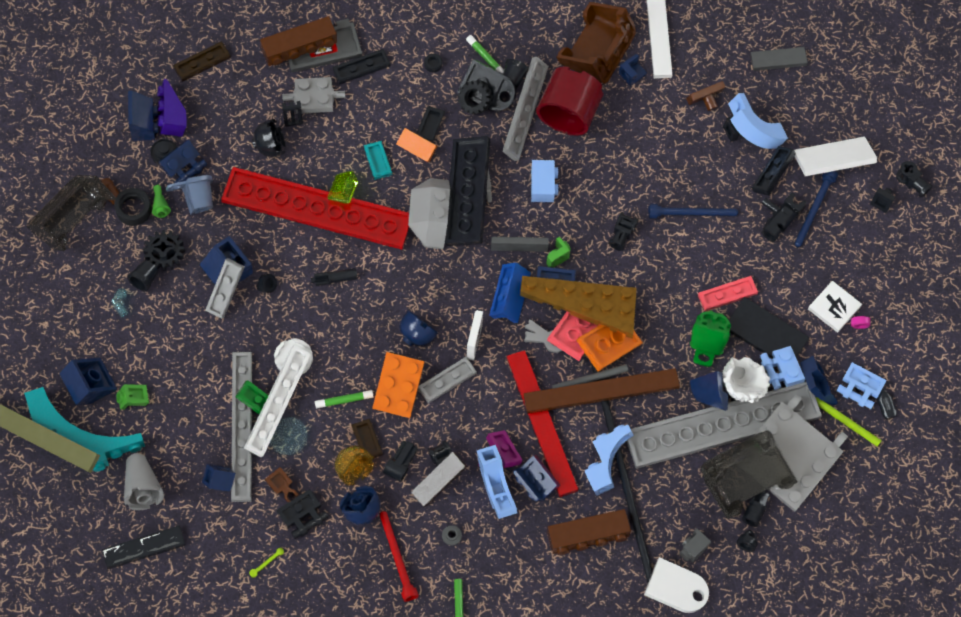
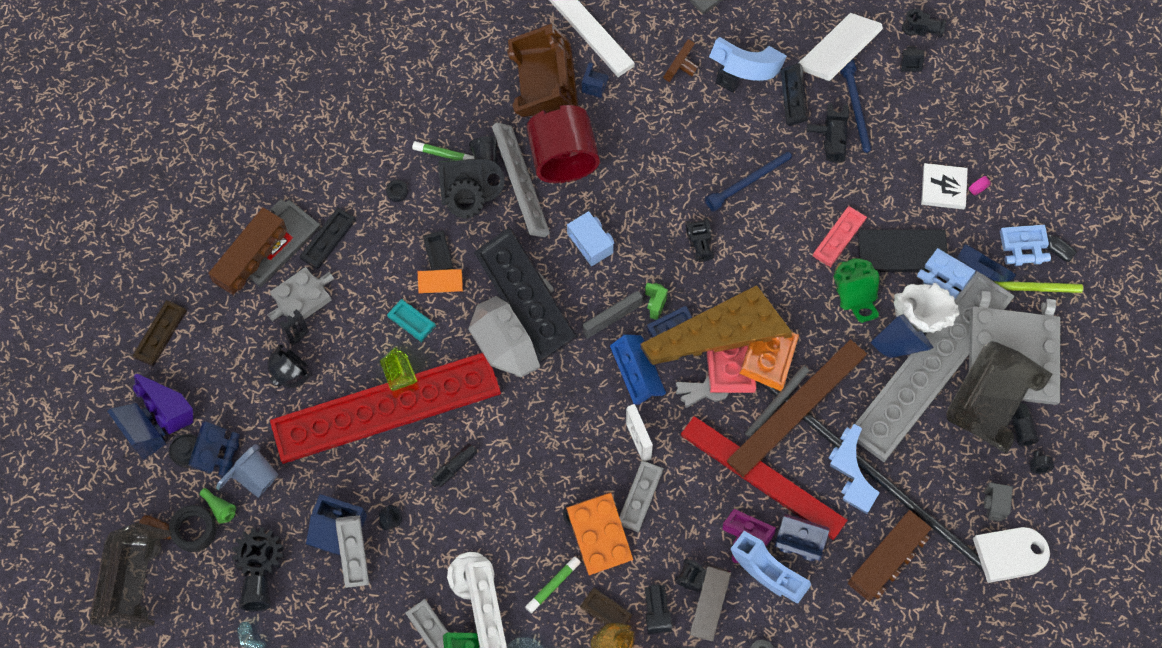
camera: 30 degrees left, 0 degrees up
dark blue cylinder [399,310,438,346] -> none

